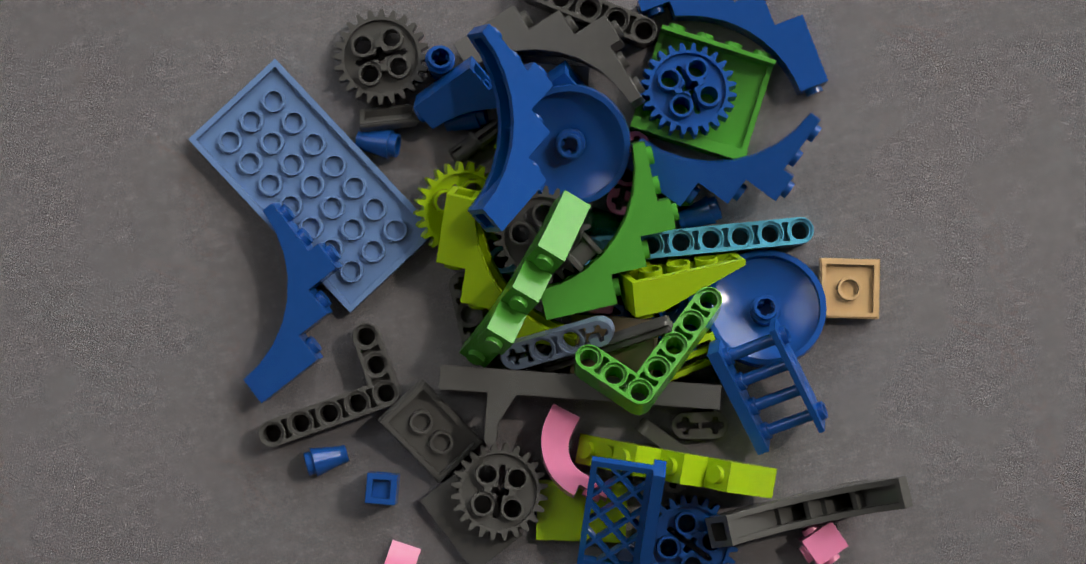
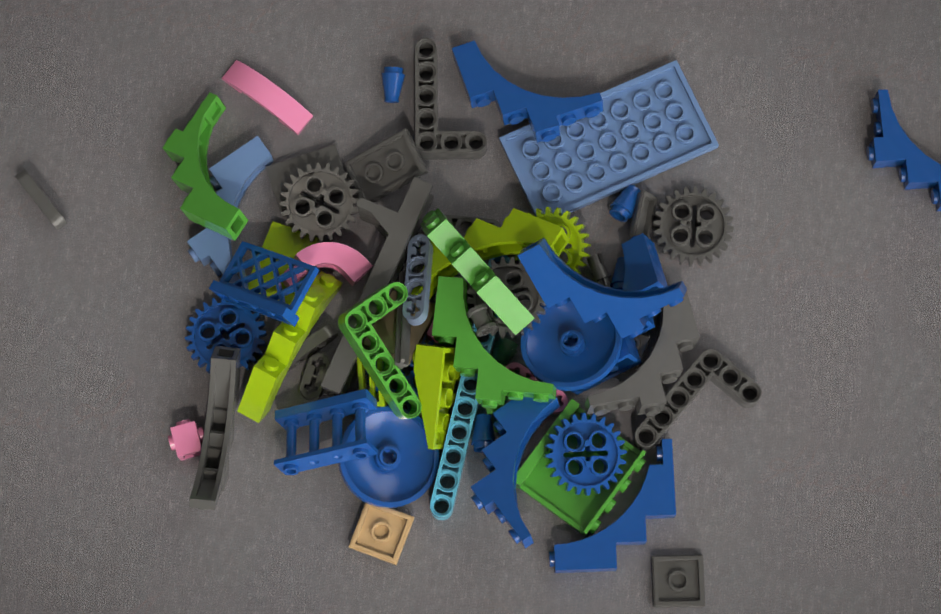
camera: 110 degrees right, 10 degrees down
blue brick [365,471,400,505] -> none
blue cone [425,45,455,80] -> none

